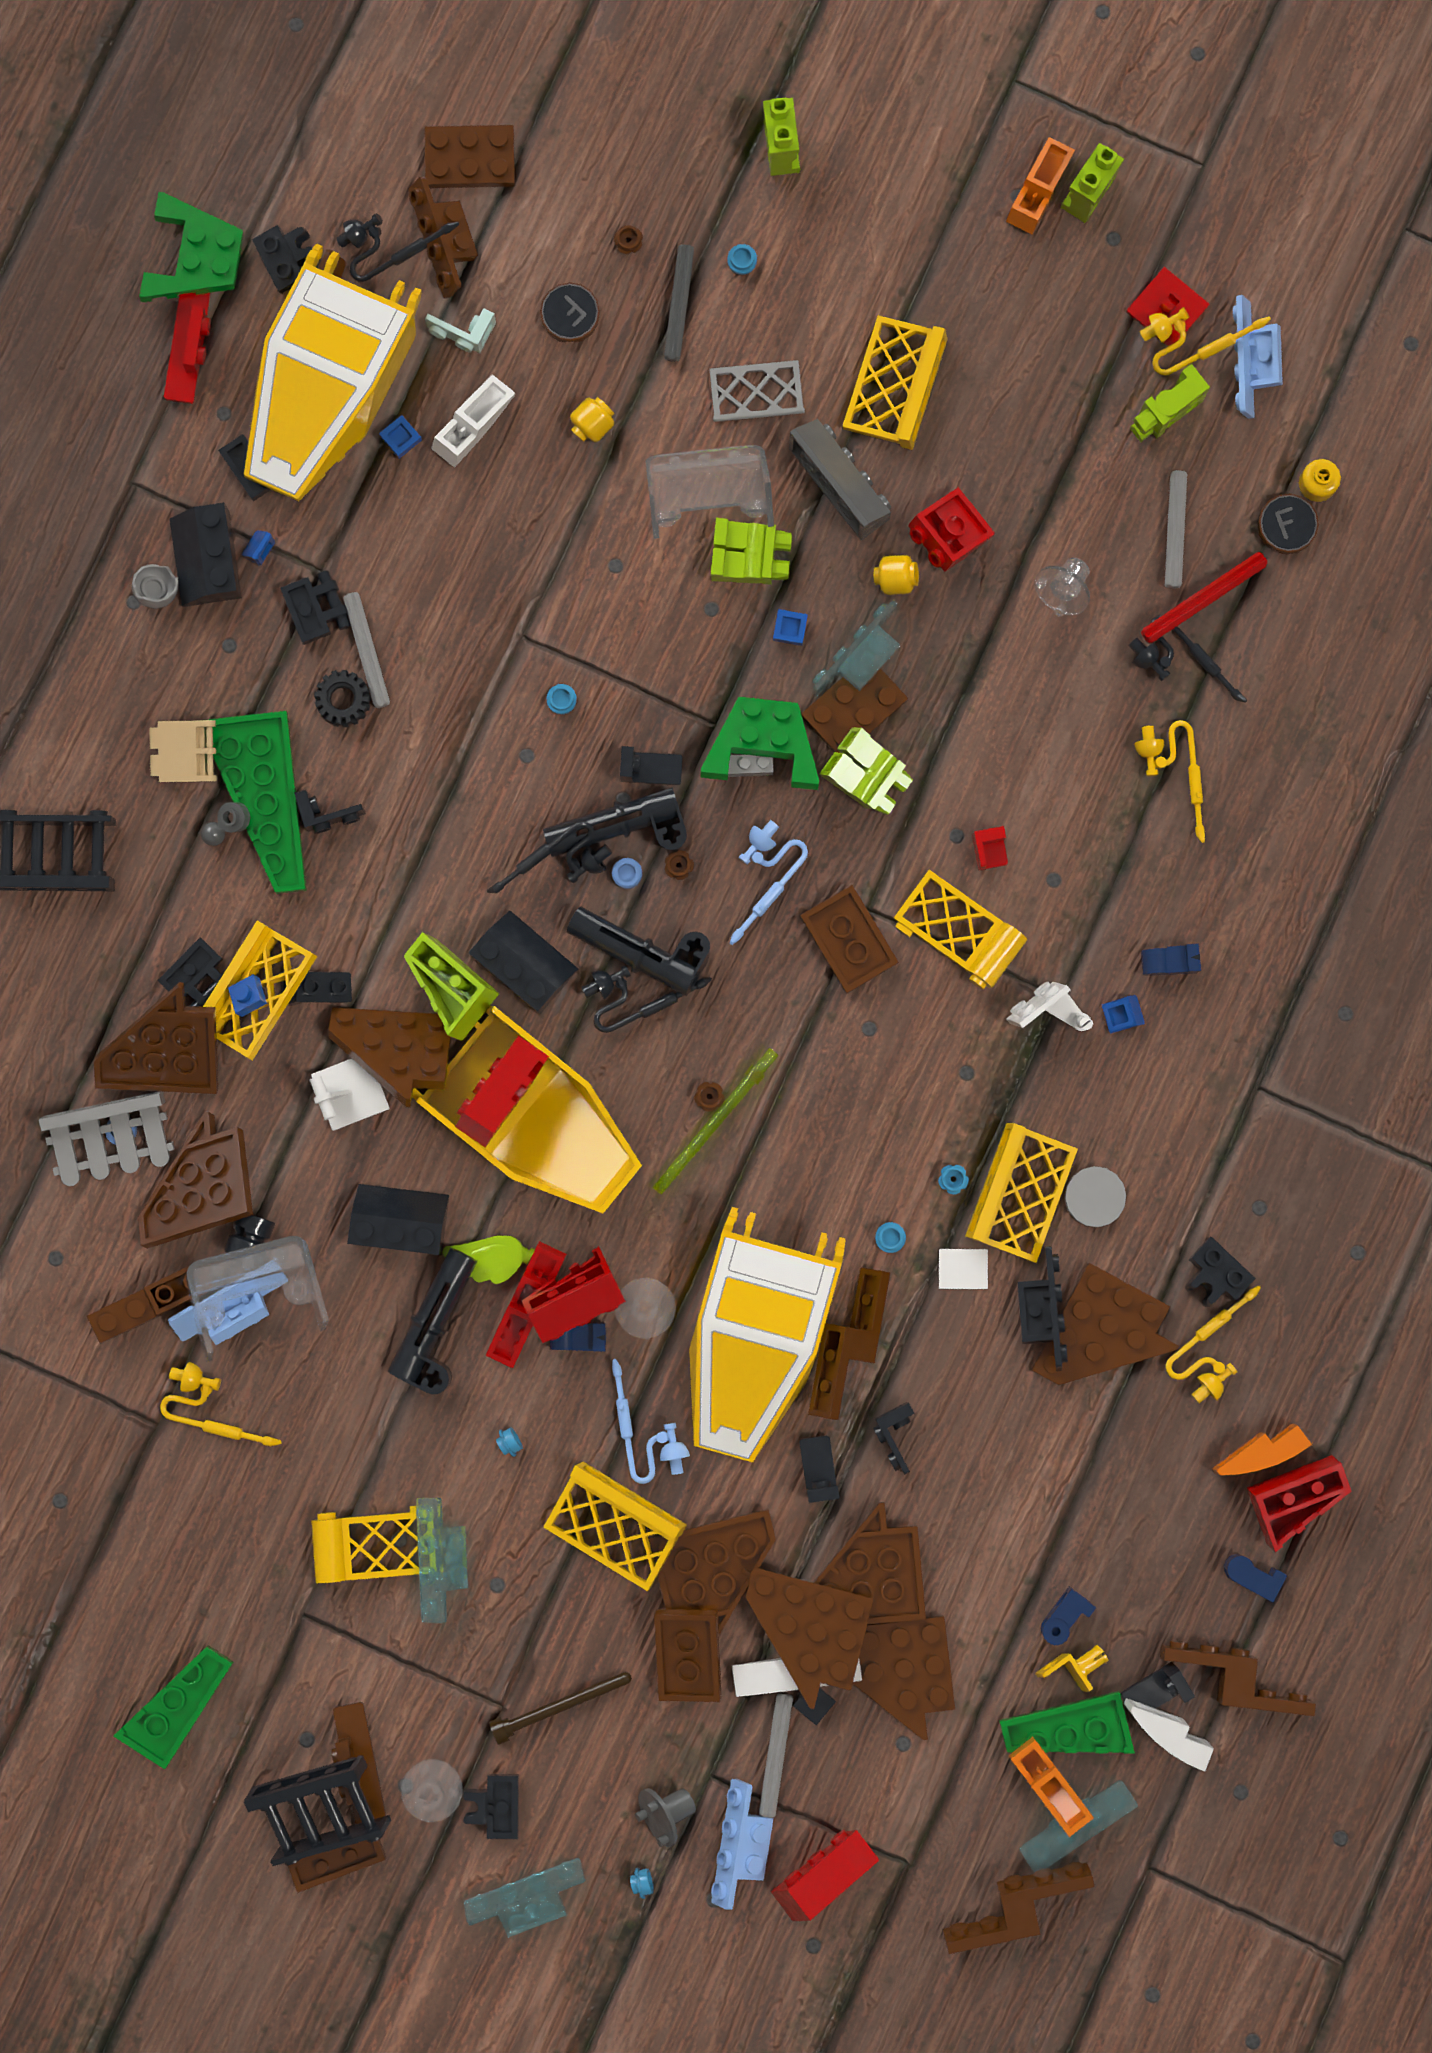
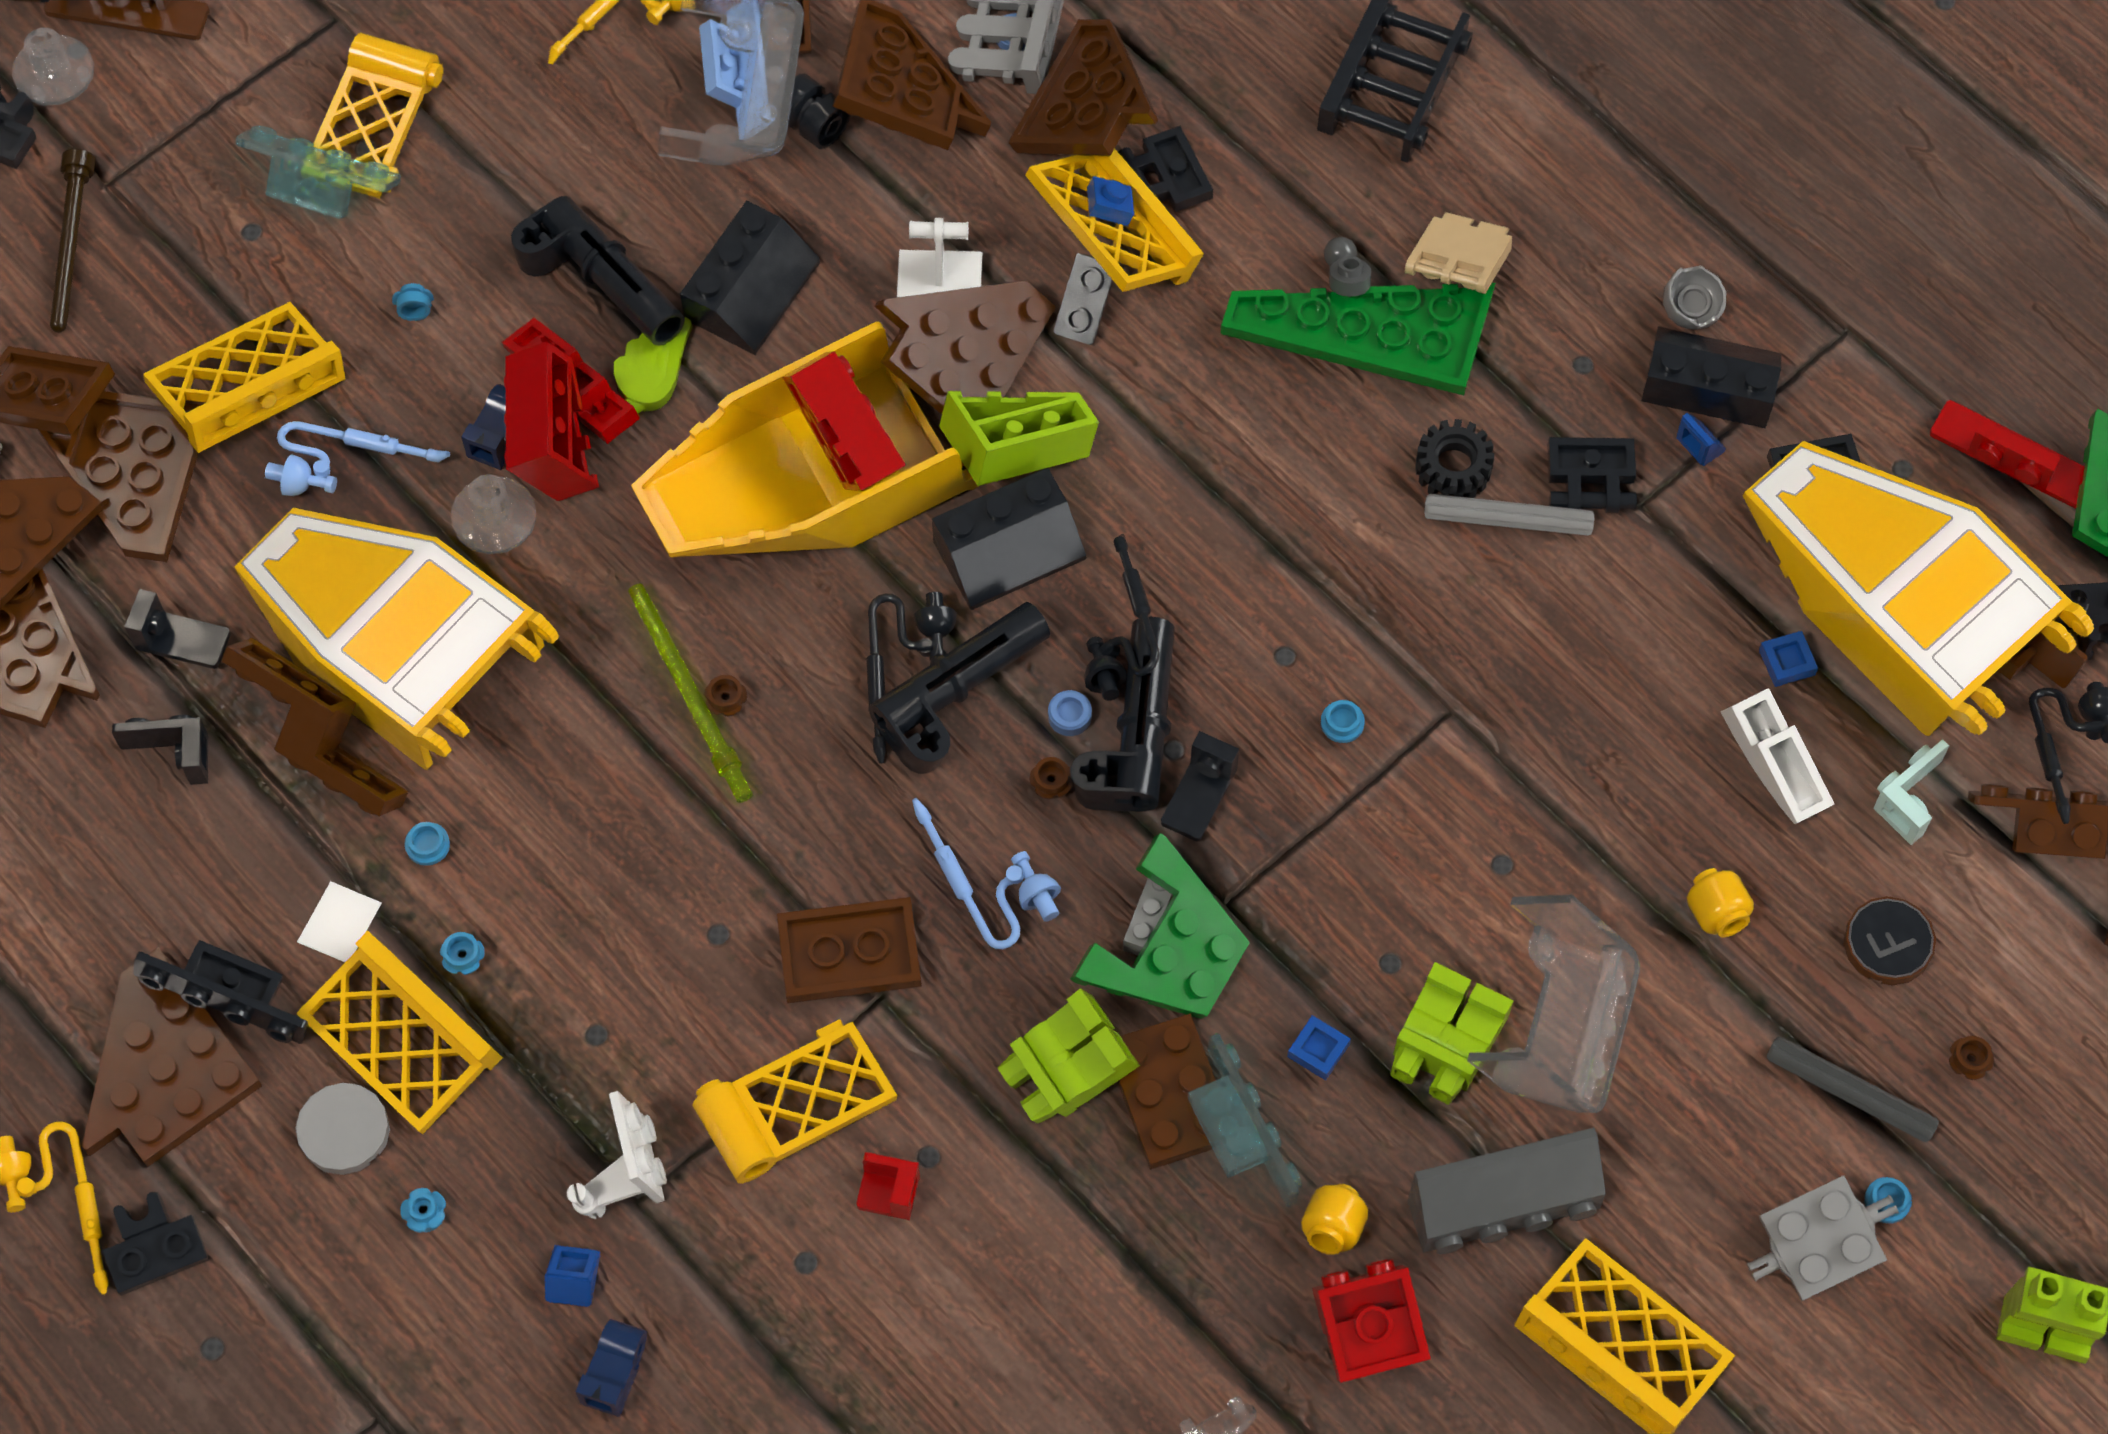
camera: 115 degrees right, 20 degrees down
black bracket [294,790,366,834] -> none
light grey window [710,360,805,422] -> none
none -> dark azure plate [400,1188,446,1232]
none -> light grey plate [1746,1175,1899,1301]

